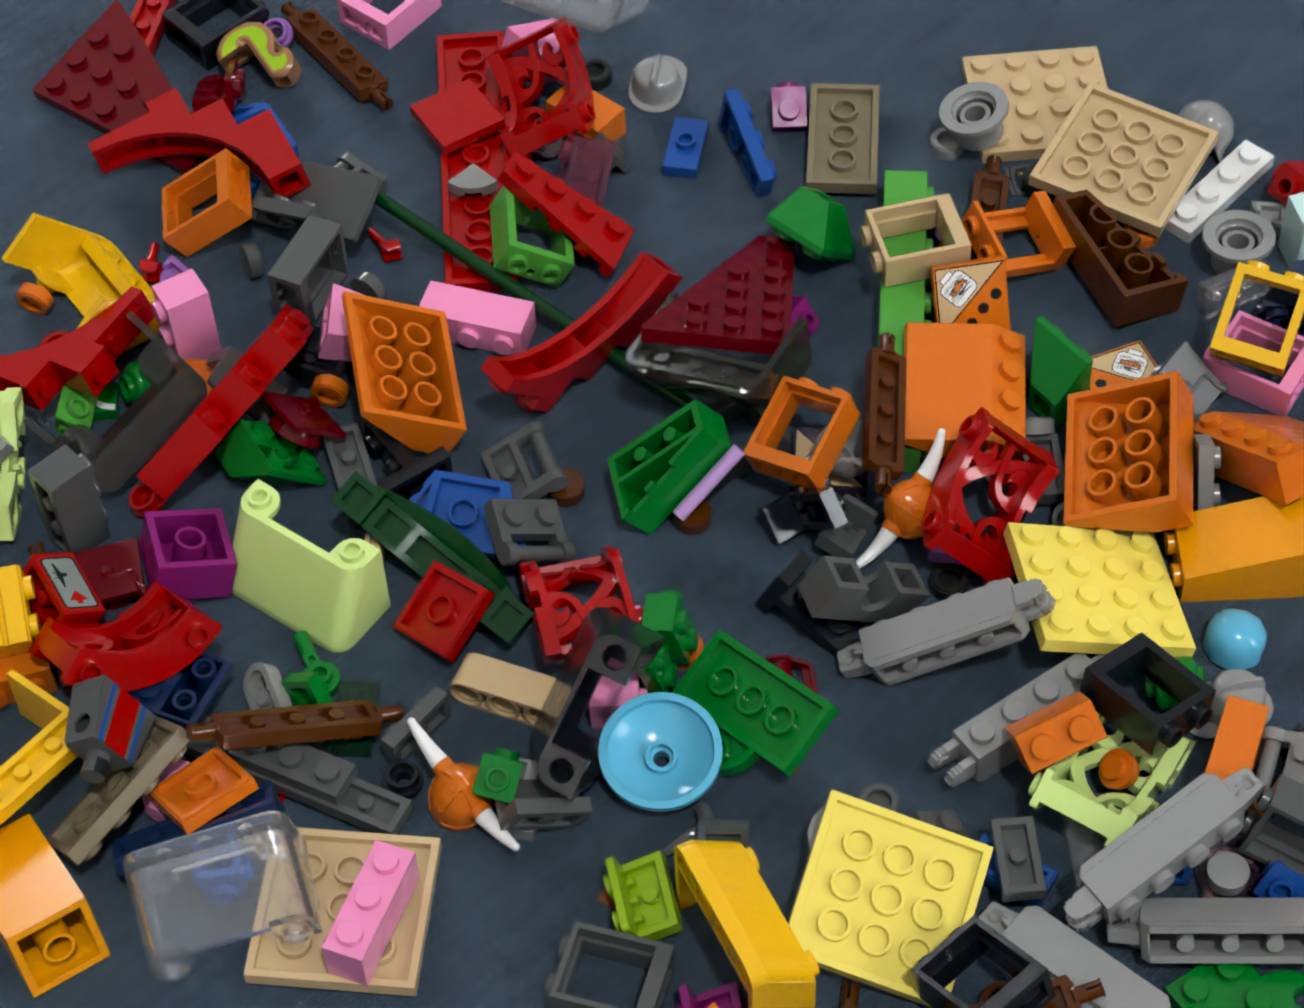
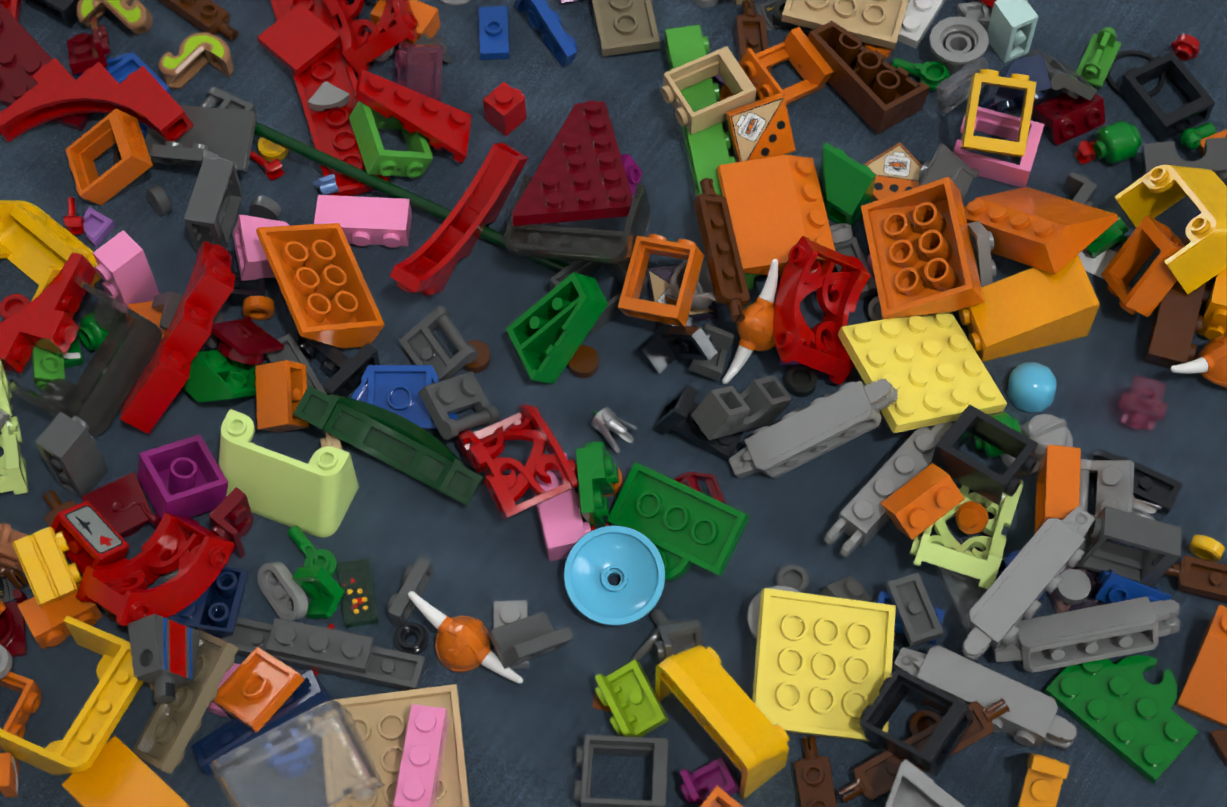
camera: 15 degrees left, 10 degrees up
red plate [129,482,165,517] -> none
reddish brown plate [186,699,405,751] -> none
red tile [392,560,495,663] -> none
tan beam [449,653,556,727] -> none
green bracket [473,746,528,803] -> none
black windscreen [531,607,665,799] -> none
lavender piece [673,444,745,521] -> none
green slope [765,186,856,263] -> none
none -> medium nougat animal [158,32,234,89]
none -> dark red bracket [208,487,254,559]
none -> orange brick [255,360,309,433]
none -> yellow tile [257,137,289,162]
none -> medium blue hand [312,174,339,195]
none -> red brick [483,82,527,136]
none -> flat silver piece [591,407,638,454]
none -> green plate [892,57,950,90]

